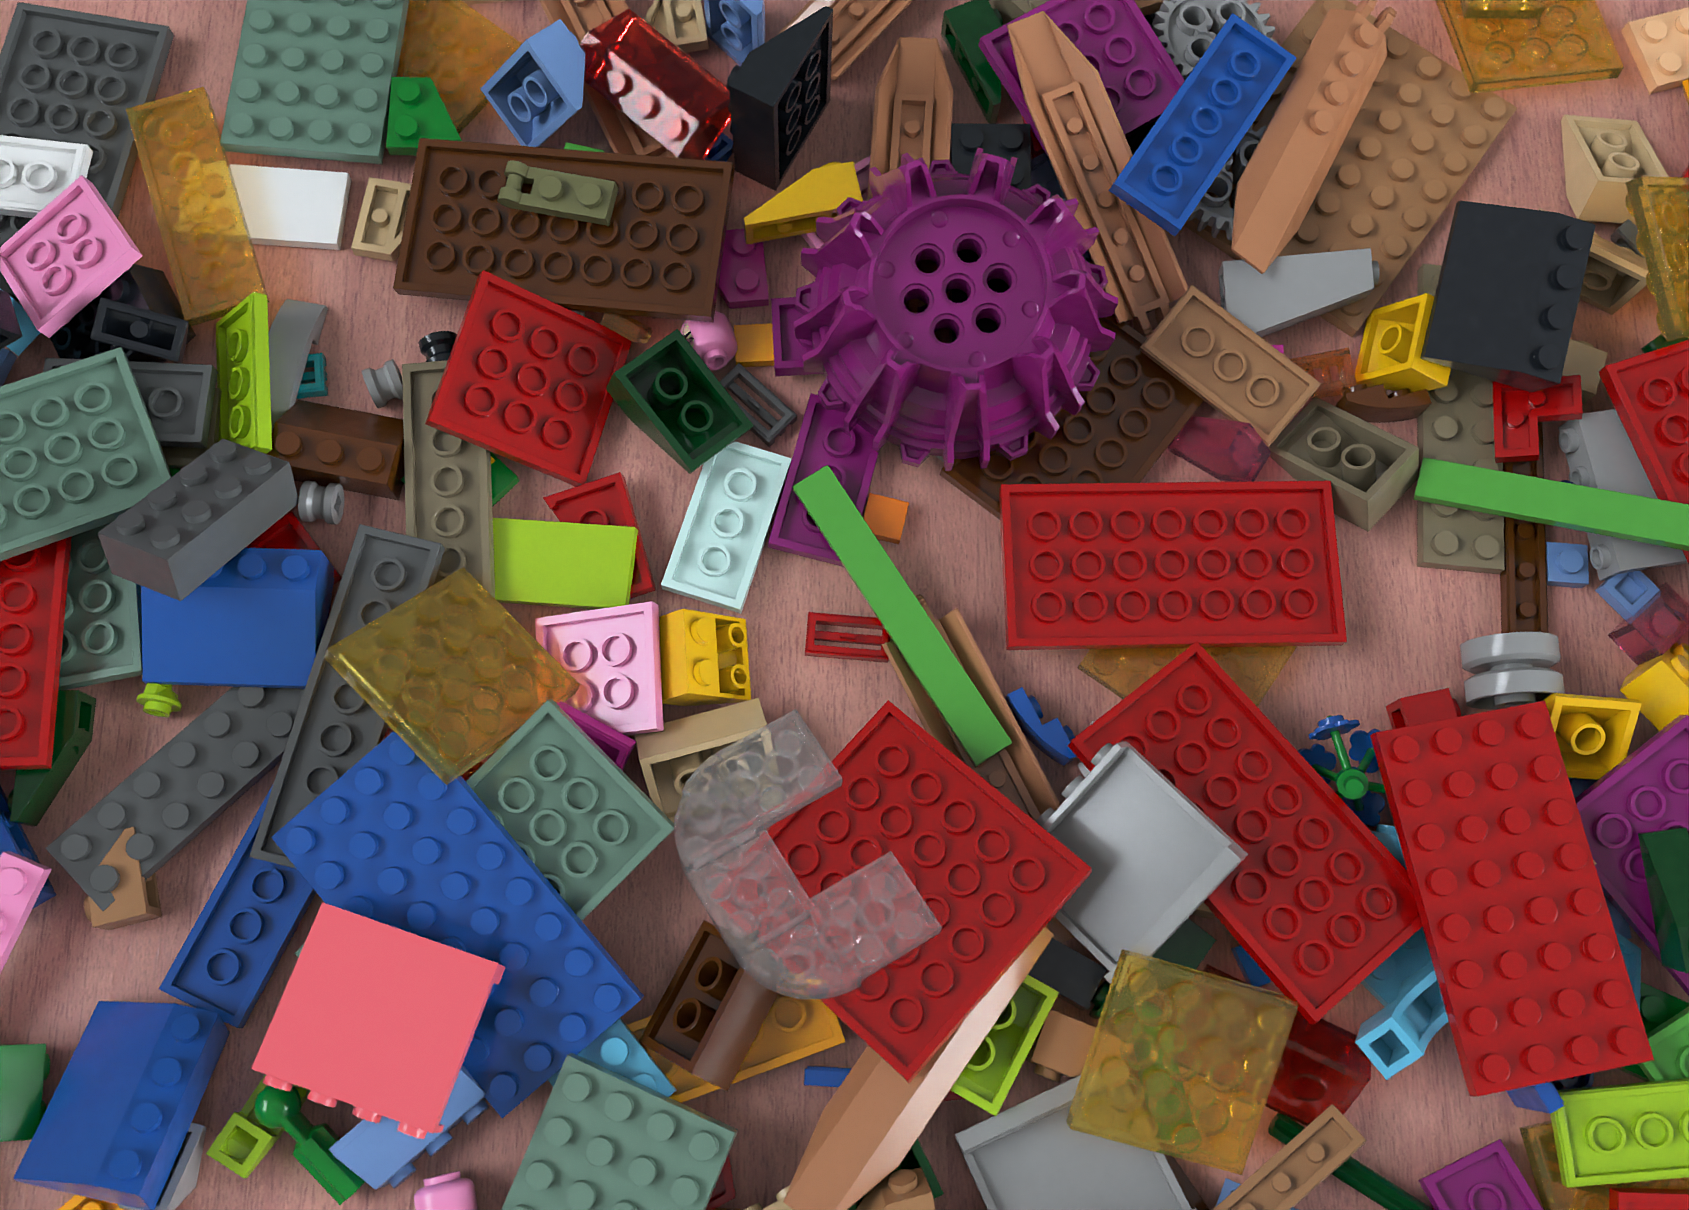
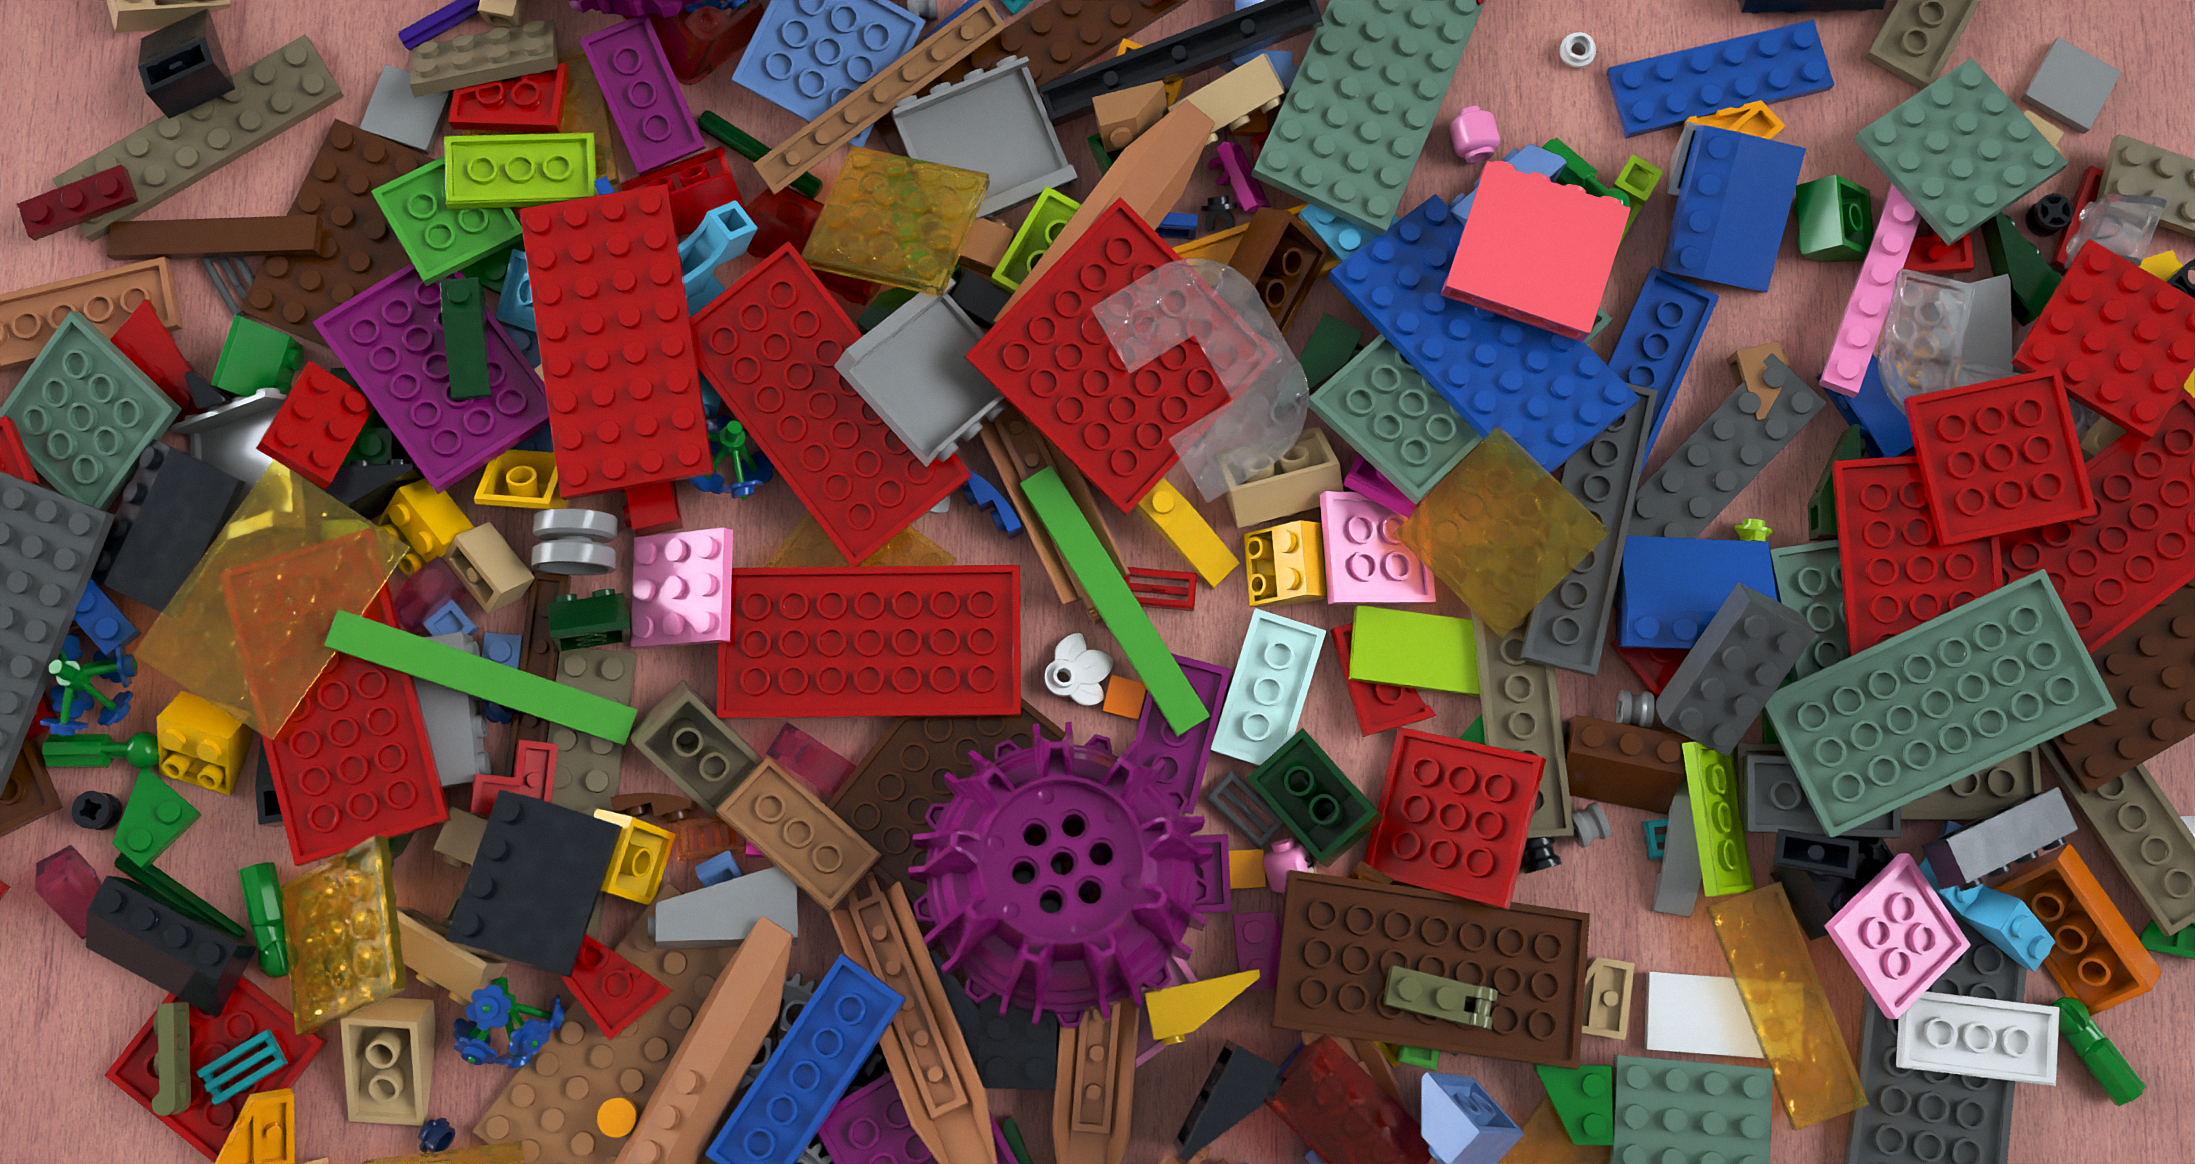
camera: 175 degrees left, 5 degrees up
none -> dark blue plate [418,1118,455,1156]
none -> tan brick [442,522,535,614]
none -> blue plant [453,977,565,1069]
none -> dark green slope [547,589,630,653]
none -> red wing [560,933,674,1040]
none -> light orange tile [597,1097,639,1138]
none -> red slope [621,146,746,236]
none -> bright pink plate [630,528,733,649]
none -> medium blue plate [695,850,745,888]
none -> white plate [1043,633,1114,706]
none -> yellow slope [1136,477,1240,589]
none -> black plate [1201,196,1237,231]
none -> dark pink plate [1207,141,1271,214]
none -> dark green slope [1270,312,1364,418]

